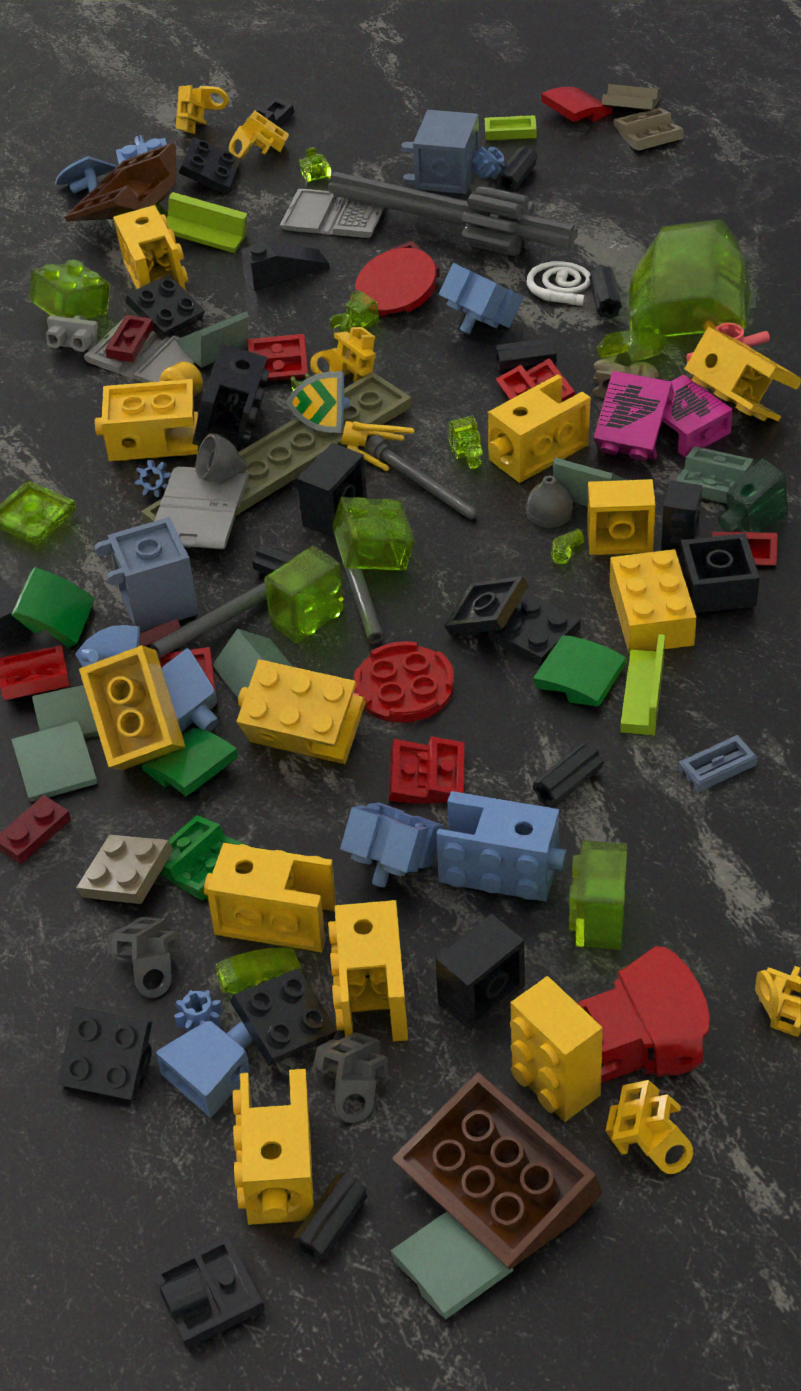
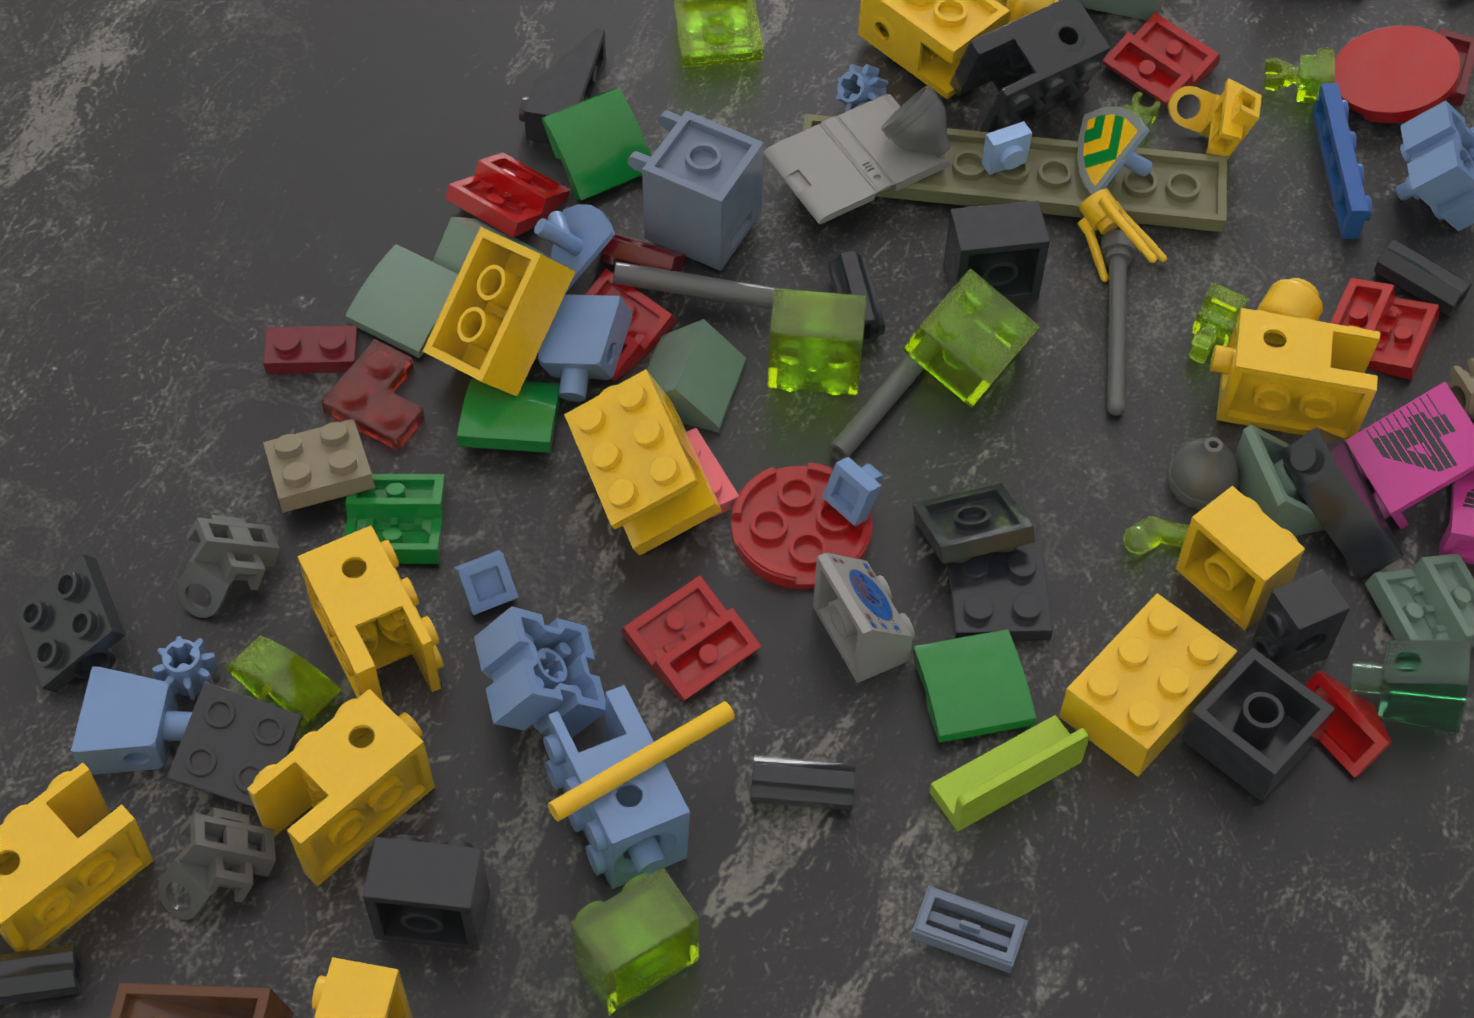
camera: 45 degrees right, 10 degrees up
none -> clear red plate [321,339,425,451]
none -> medium blue plate [454,550,519,615]
none -> yellow bar [548,701,735,822]
none -> light grey slope [813,553,915,683]
none -> medium blue tile [822,457,884,526]
none -> light blue plate [982,121,1032,175]
none -> yellow head [1257,278,1323,321]
none -> black slope [1279,427,1404,580]
none -> blue plate [1312,83,1372,239]

